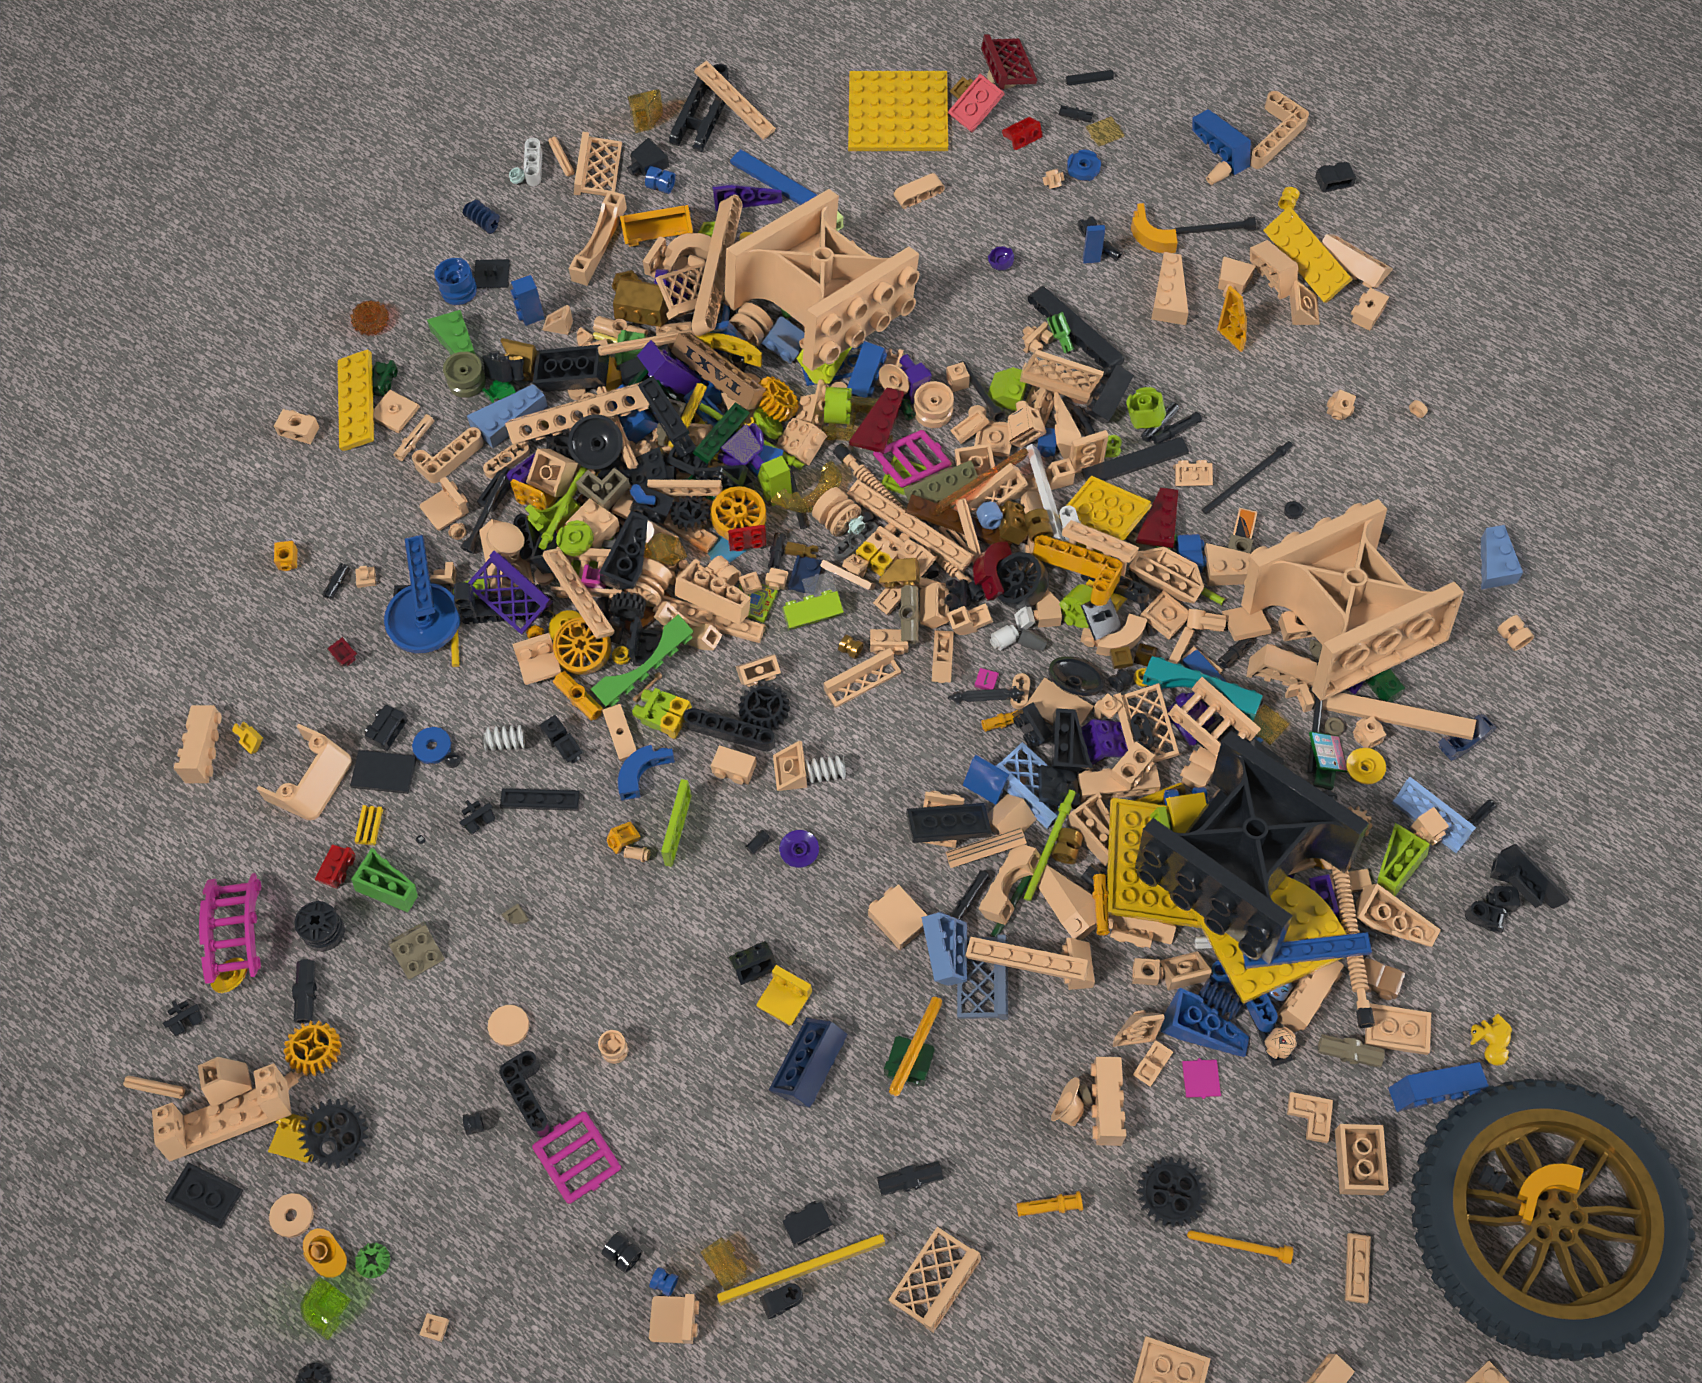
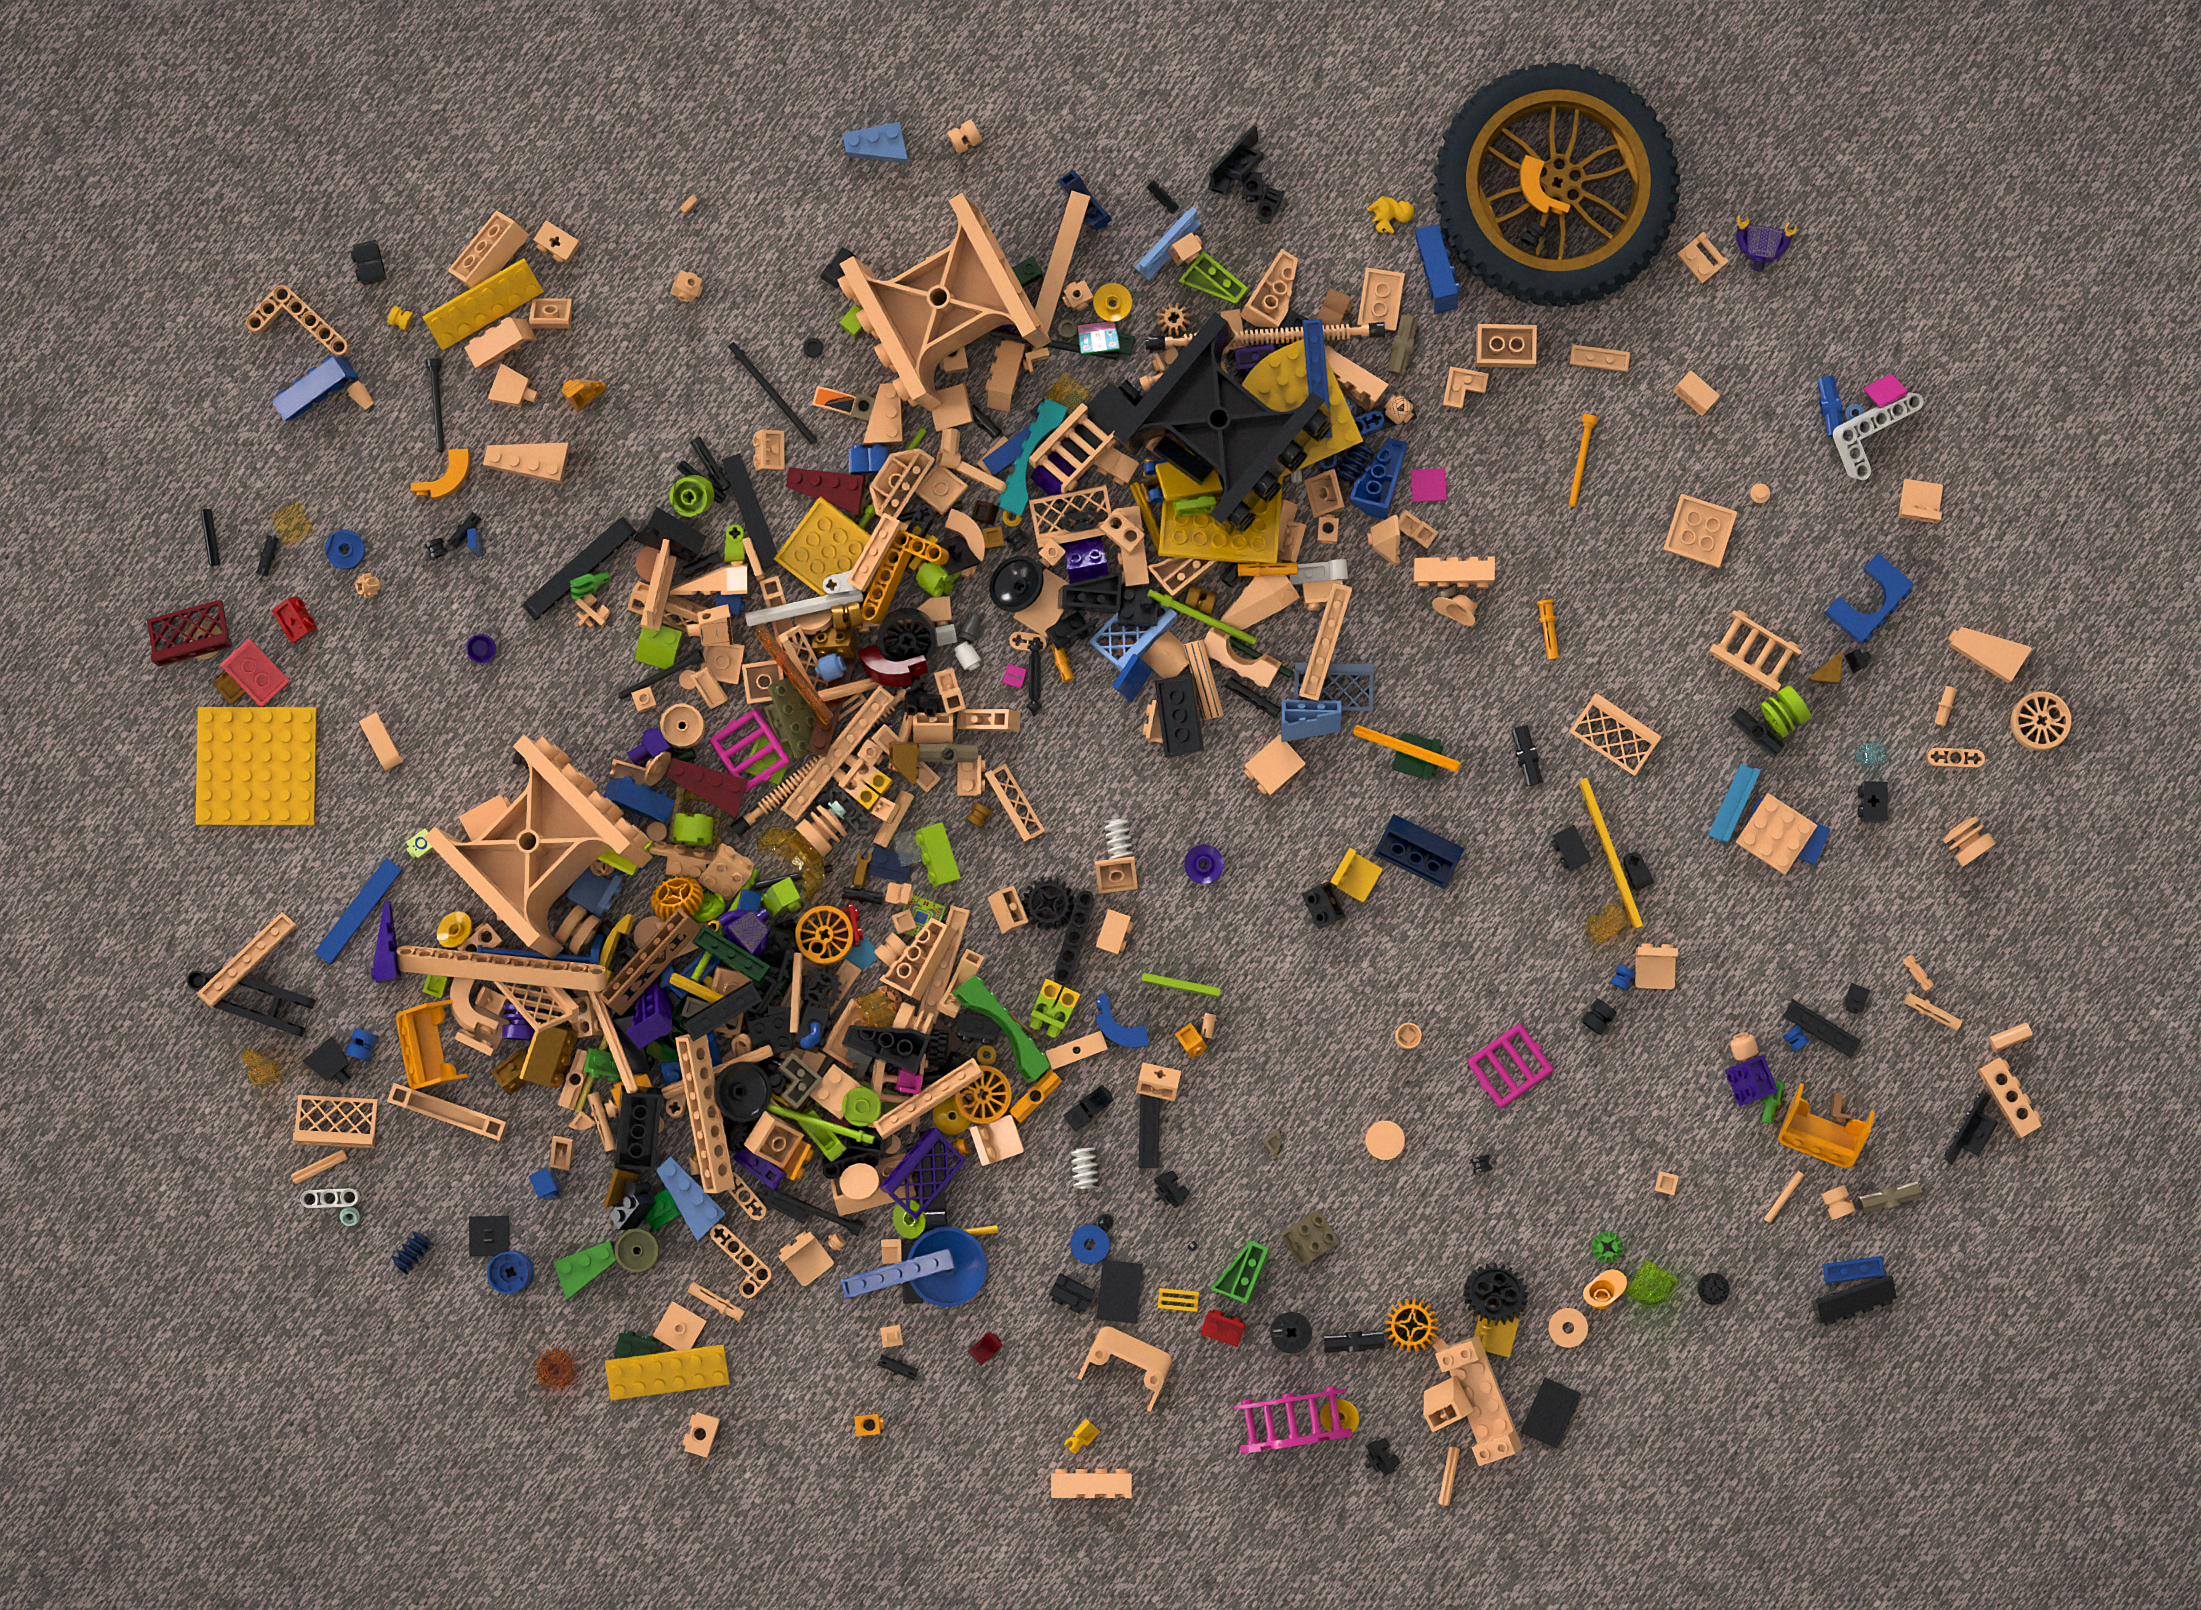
camera: 90 degrees left, 20 degrees up
black beam [499,1051,551,1138] -> none
black pin [745,829,770,855] -> none
black gear [1136,1157,1208,1229] -> none
none -> light nougat brick [1136,1063,1181,1101]
none -> white plate [1289,559,1348,585]

